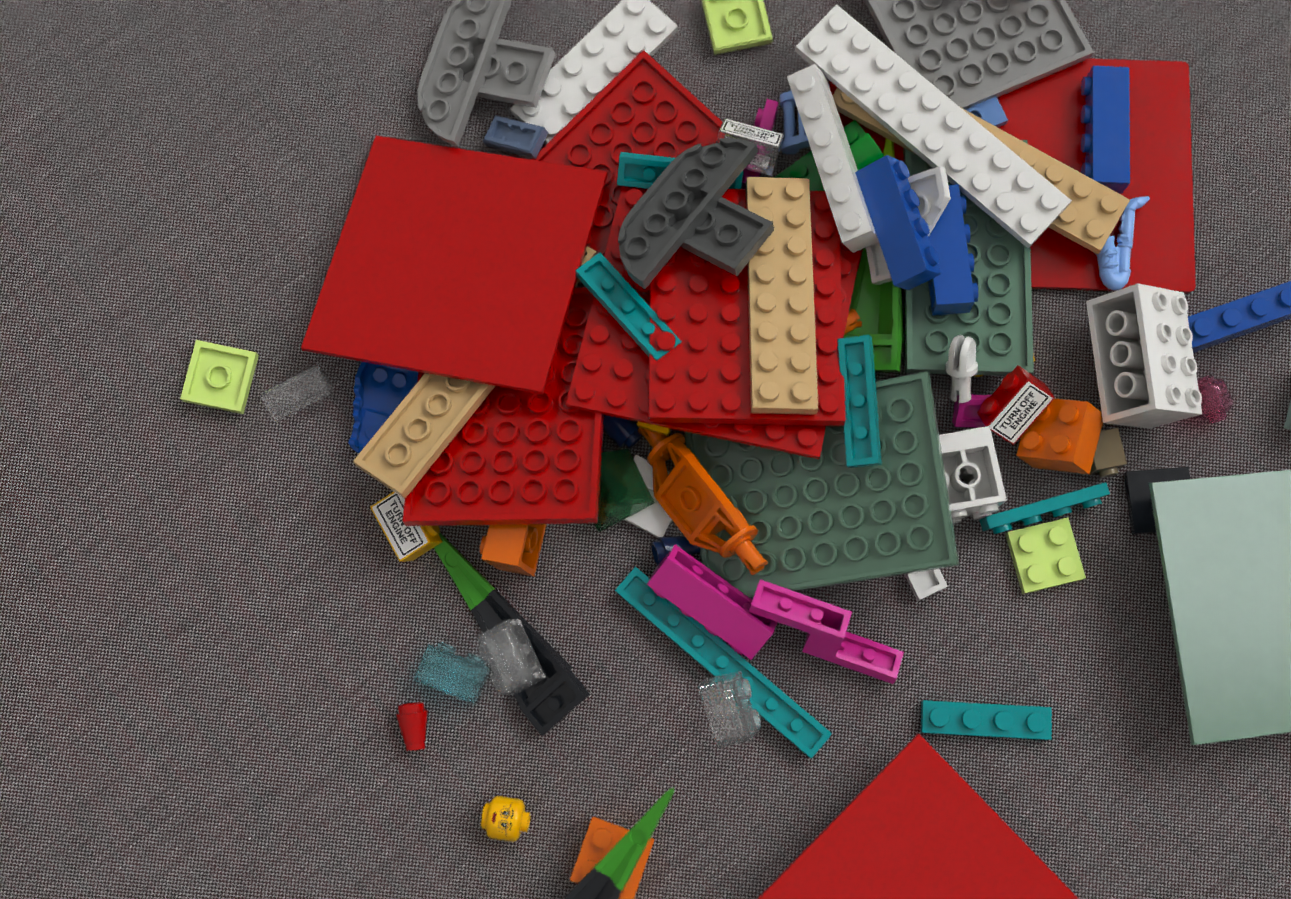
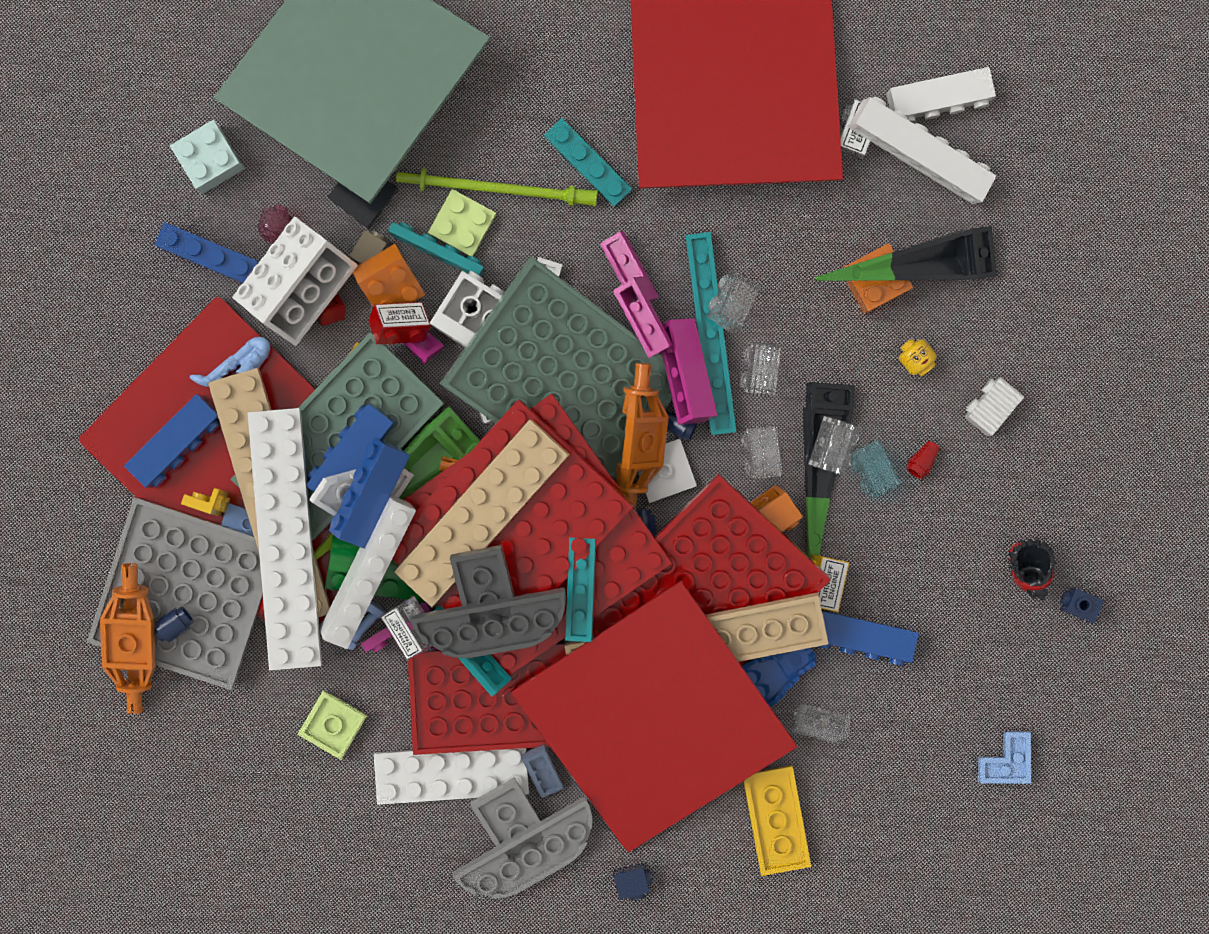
camera: 135 degrees left, 10 degrees up
yellowish green plate [180,340,259,414] -> none
clear green slope [594,449,655,532] -> none
teal plate [838,335,882,468] -> none
white arm [946,335,978,403] -> none
none -> yellow bracket [181,488,230,516]
none -> red slope [317,293,346,326]
none -> lime bar [396,168,598,207]
none -> dark blue brick [613,863,653,900]
none -> clear brick [740,341,781,397]
none -> clear brick [741,425,783,480]
none -> yellow plate [743,765,811,876]
none -> blue brick [818,610,919,666]
none -> white brick [965,377,1024,436]
none -> light blue plate [978,731,1031,783]
none -> black hair [1009,538,1056,600]
none -> dark blue brick [1060,587,1105,624]

